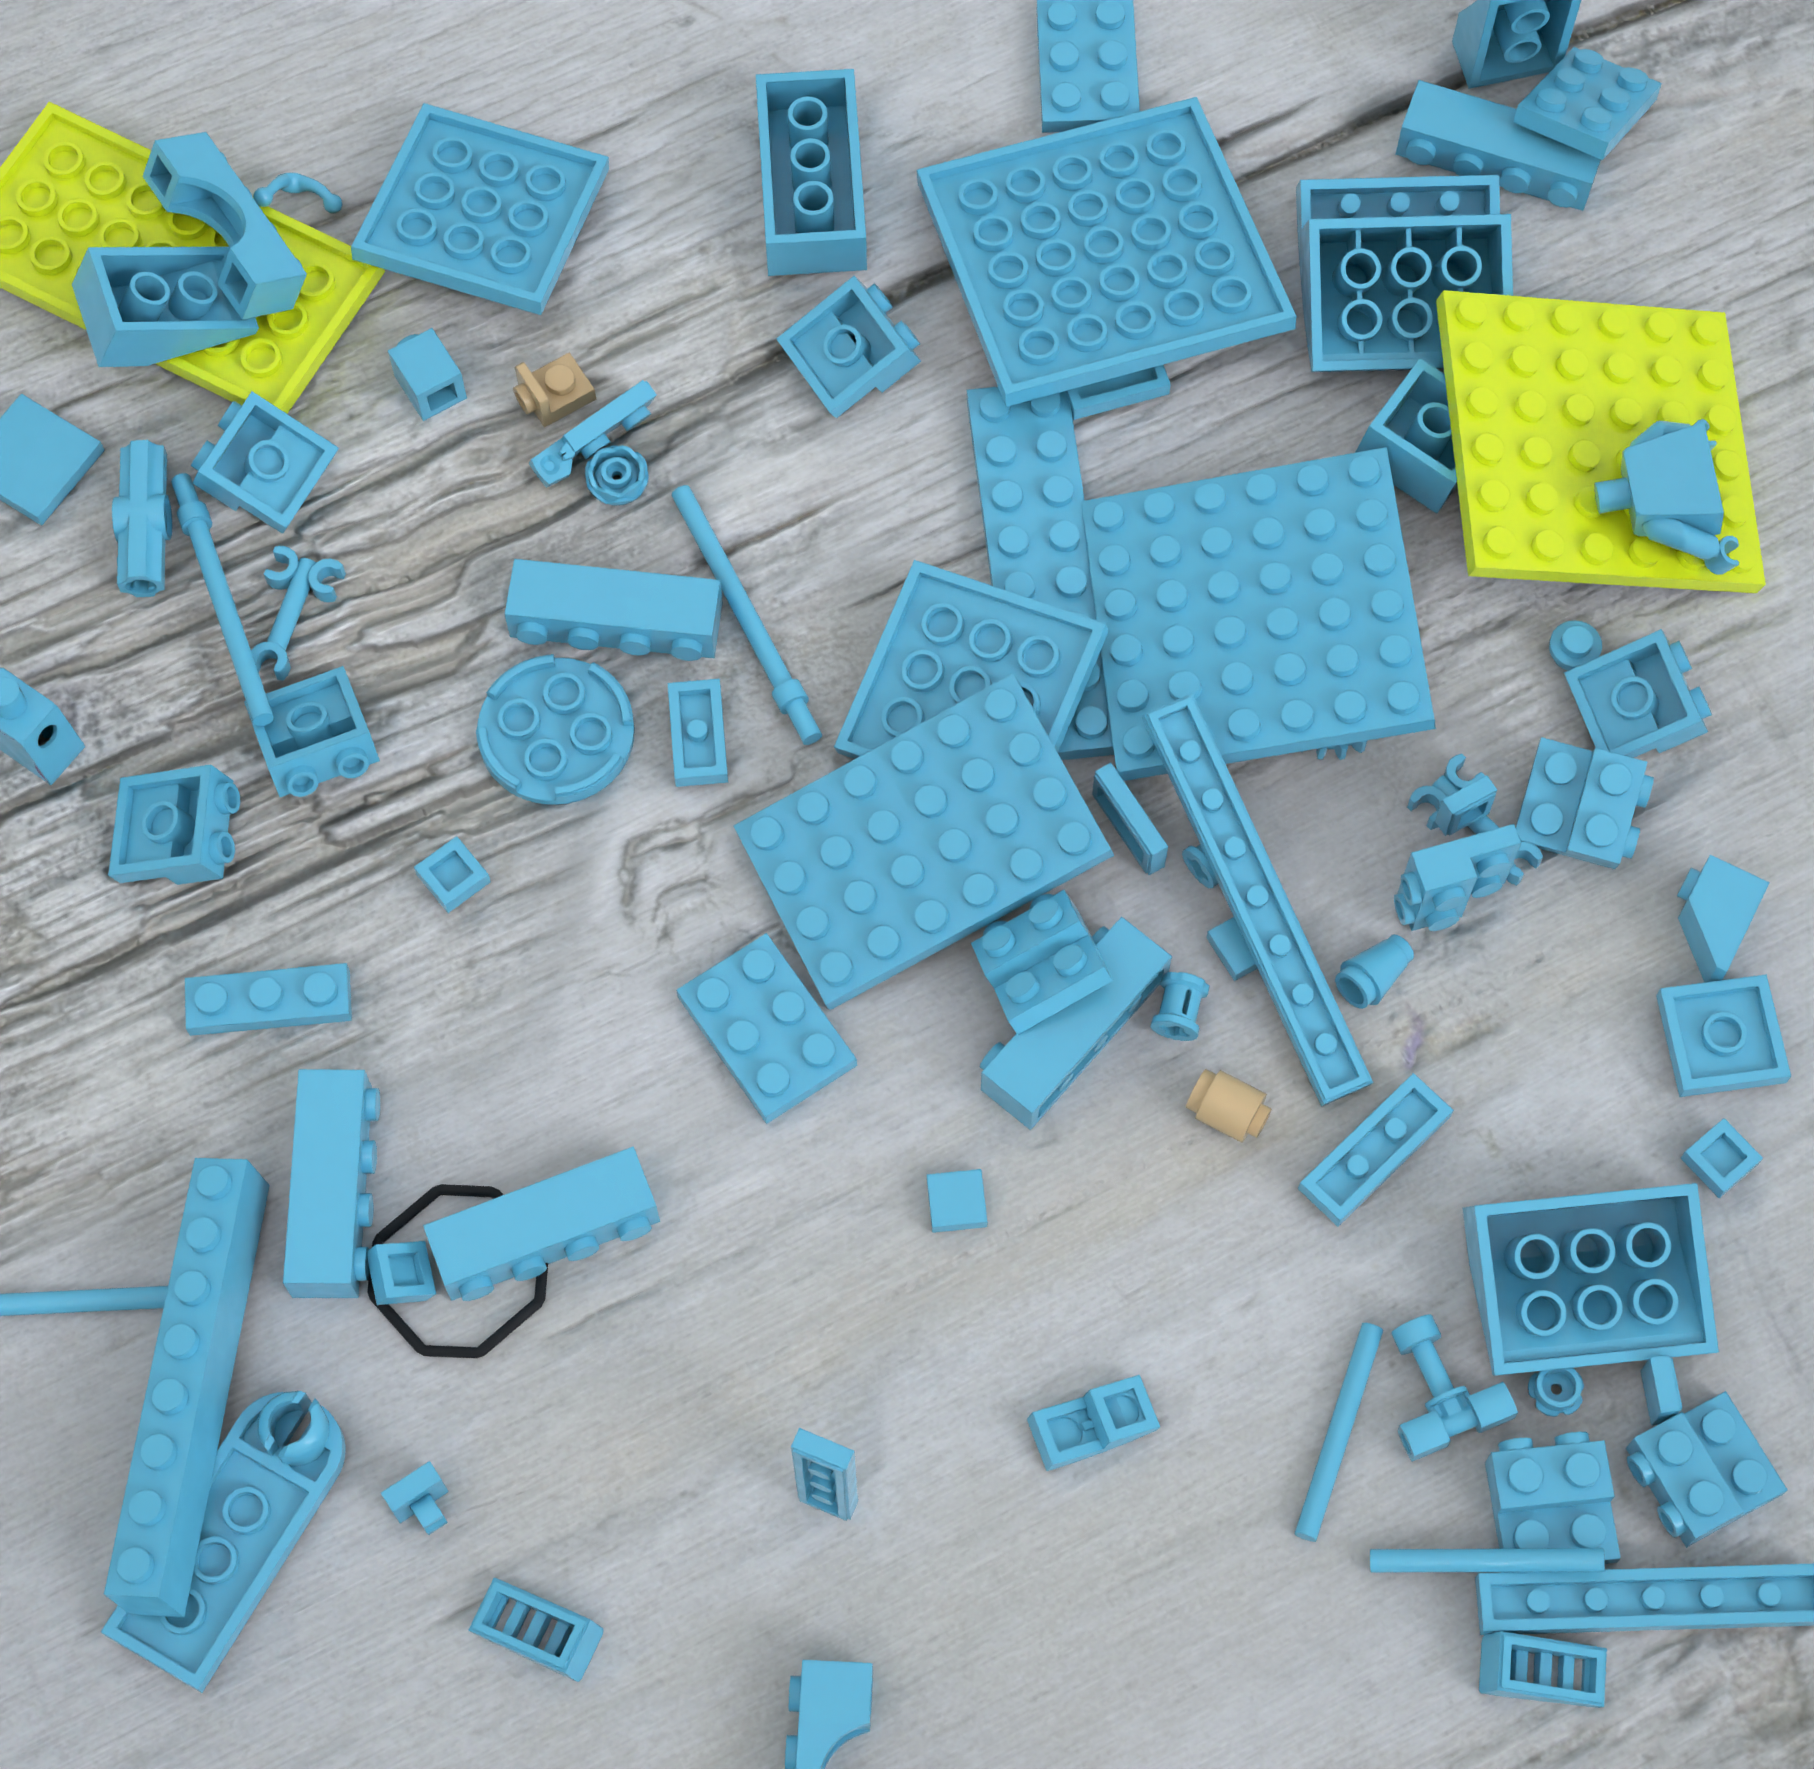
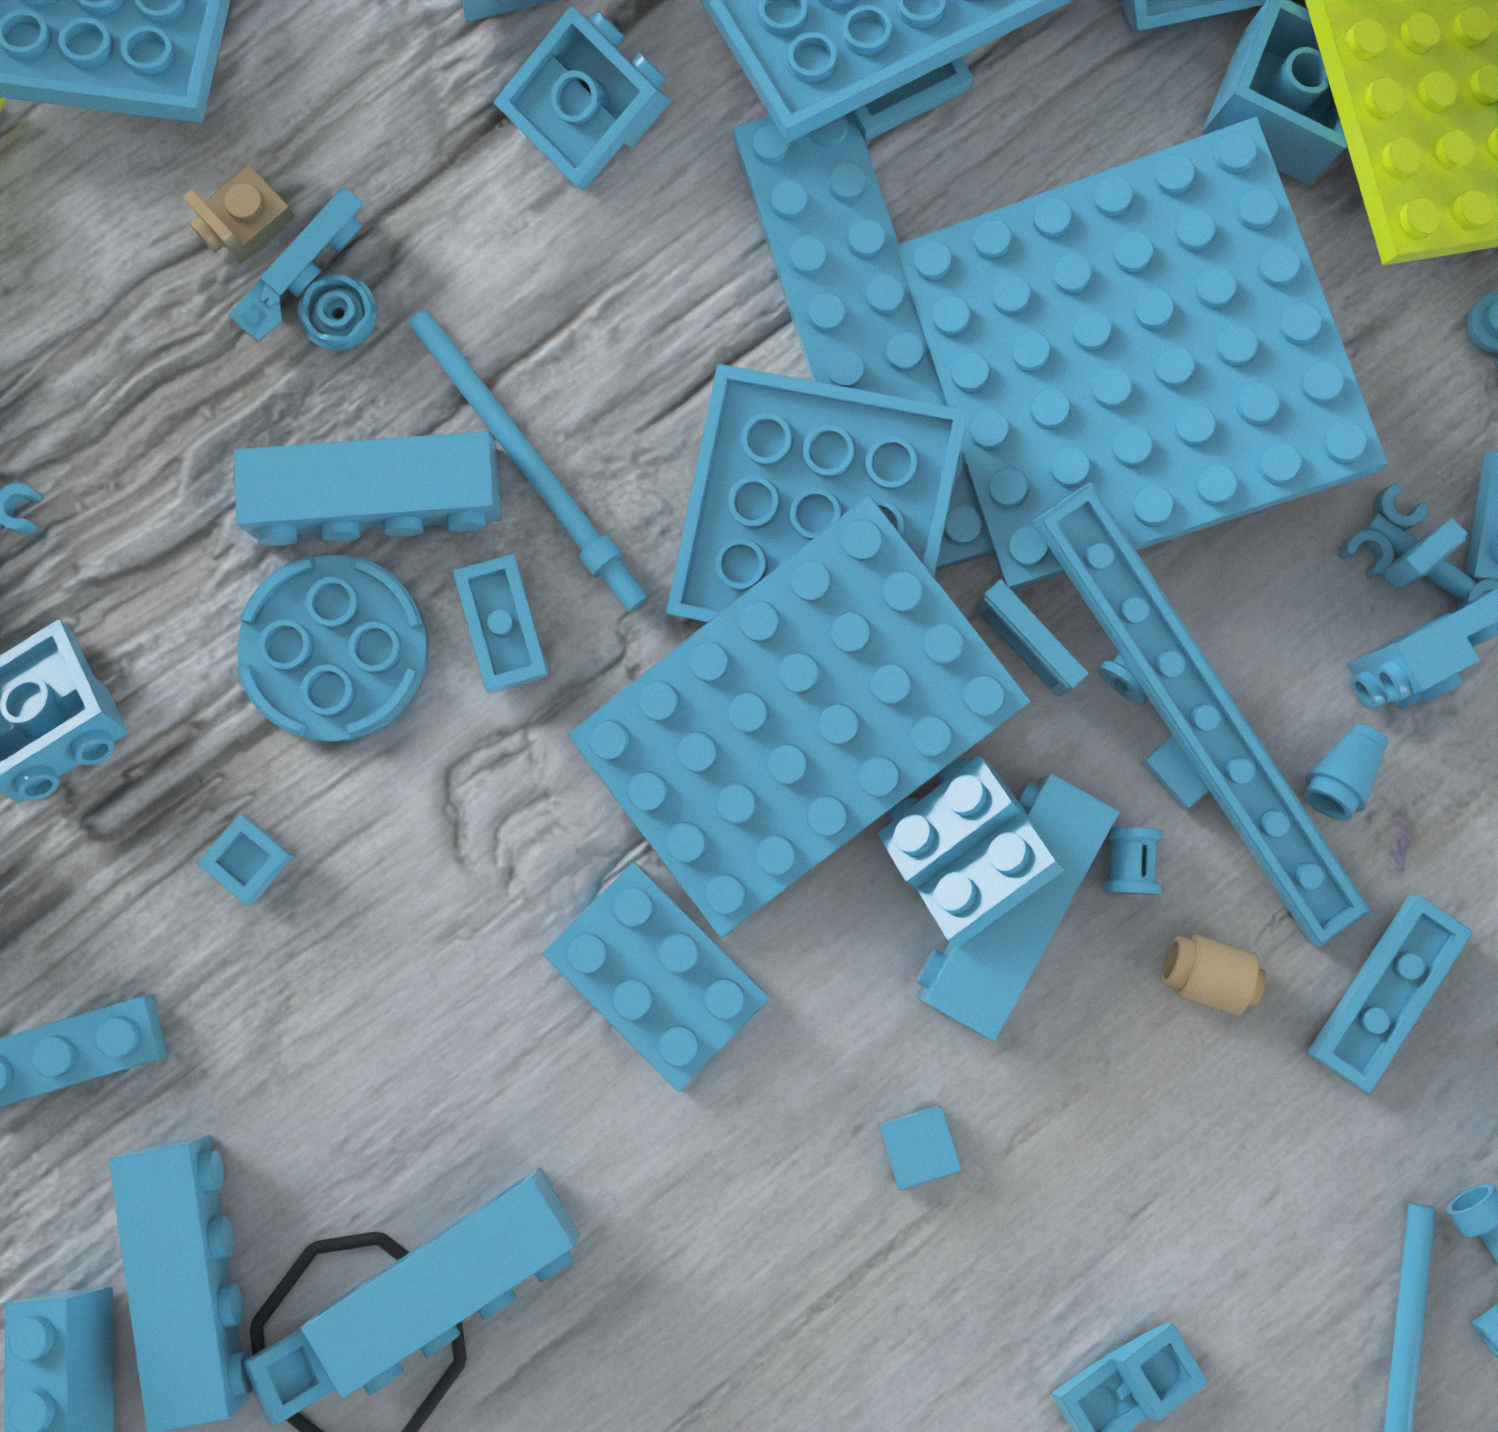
camera: 15 degrees left, 15 degrees up
medium azure brick [388,328,467,421] -> none

